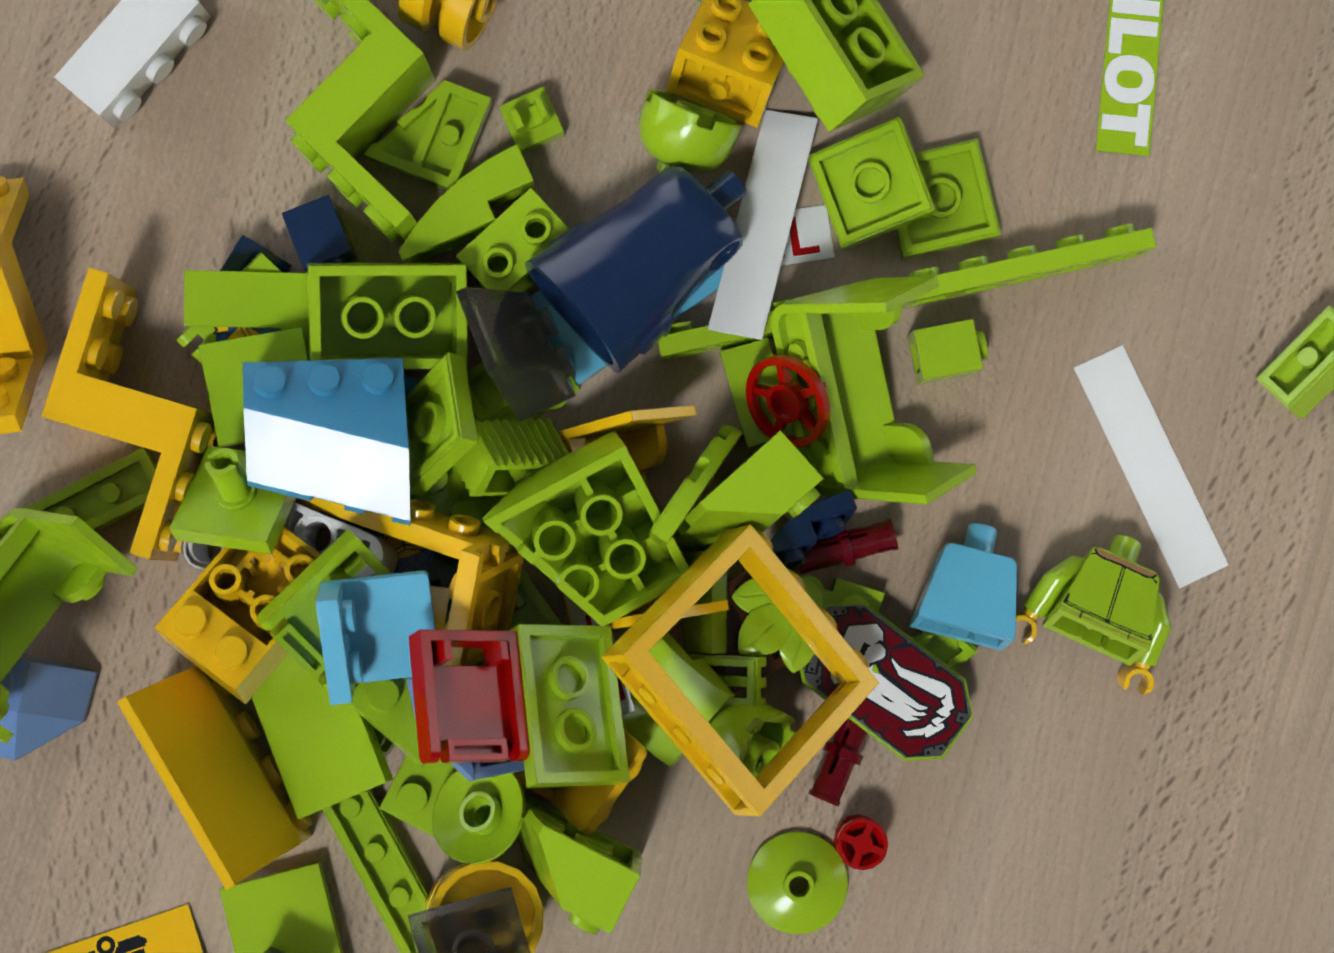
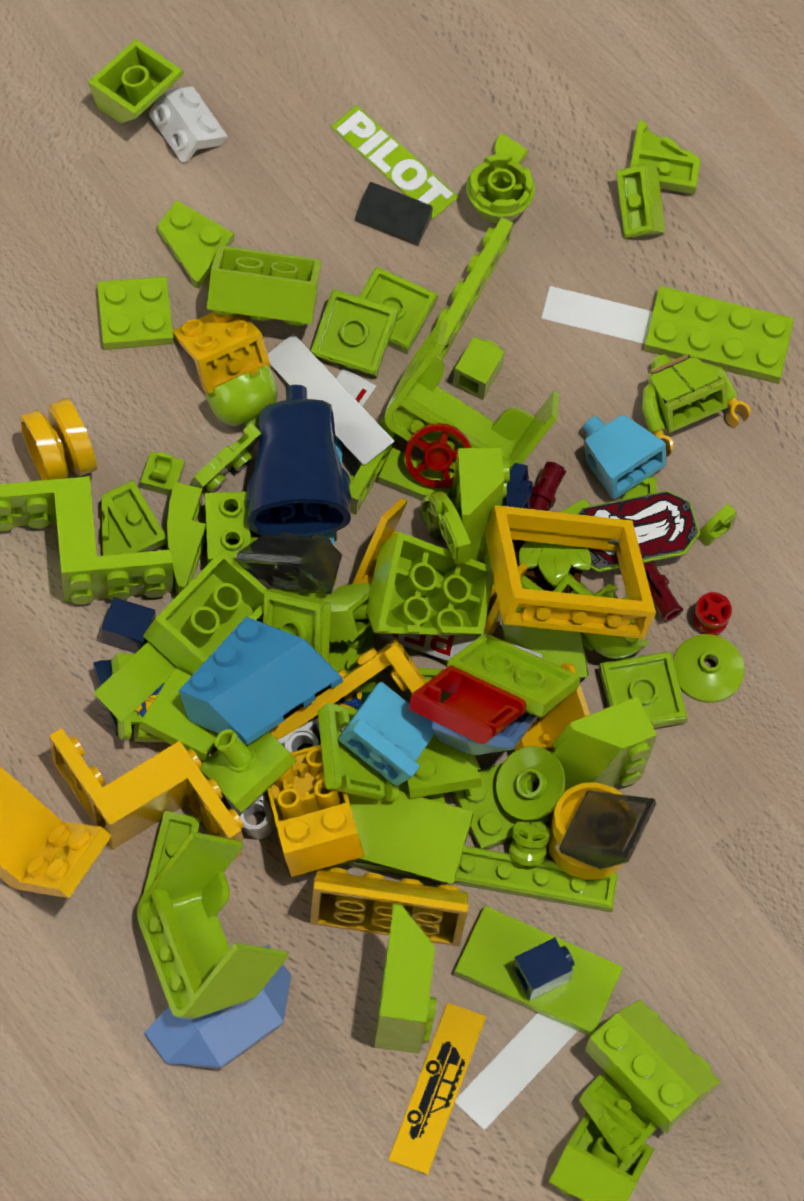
camera: 55 degrees left, 20 degrees down
none -> lime wing [190,423,261,493]
none -> pearl dark grey slope [355,182,433,246]
none -> lime wedge [374,904,437,1054]
none -> lime cone [466,154,535,224]
none -> lime tile [494,133,529,164]
none -> lime wheel [509,820,550,866]
none -> lime plate [599,651,688,728]
none -> lime plate [643,286,794,384]
none -> lime tile [698,503,737,546]

